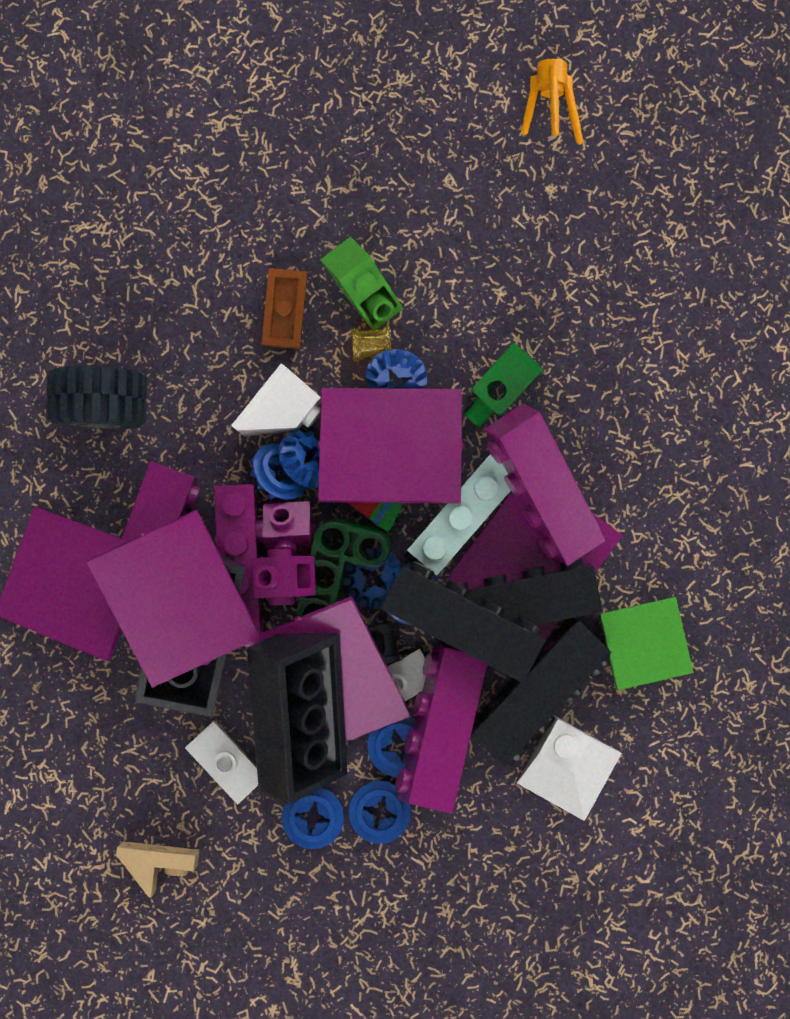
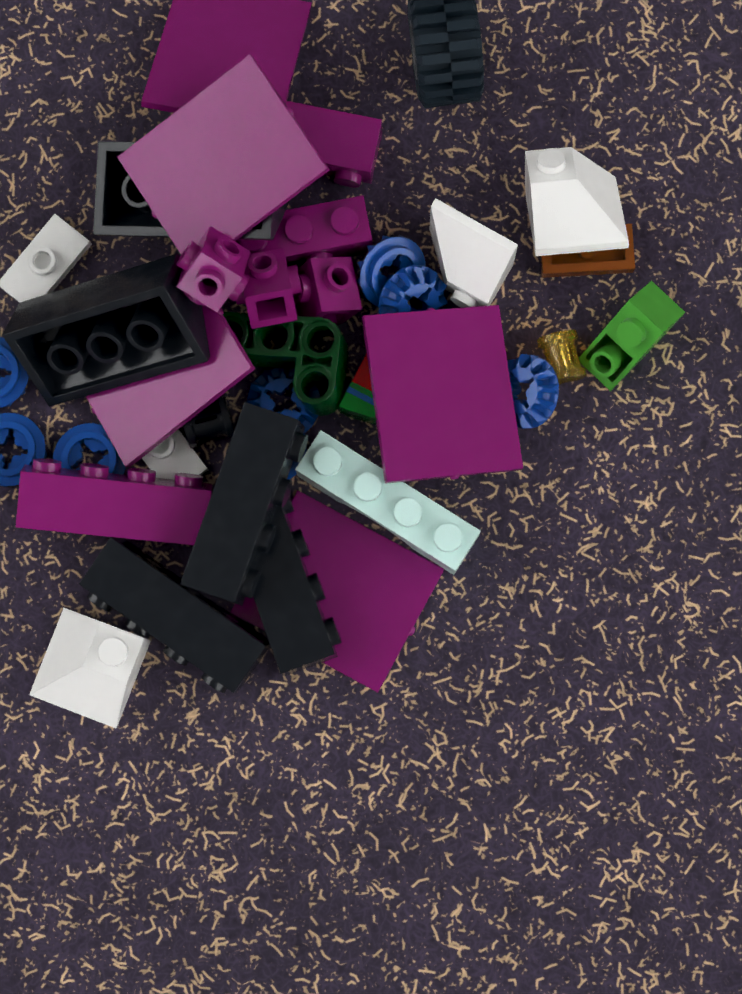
camera: 85 degrees right, 5 degrees down
green torso [463,343,544,427] -> none
magenta brick [484,403,606,566] -> none
bright green tile [599,597,694,690] -> none
none -> magenta brick [176,226,251,312]
none -> white slope [525,147,629,256]

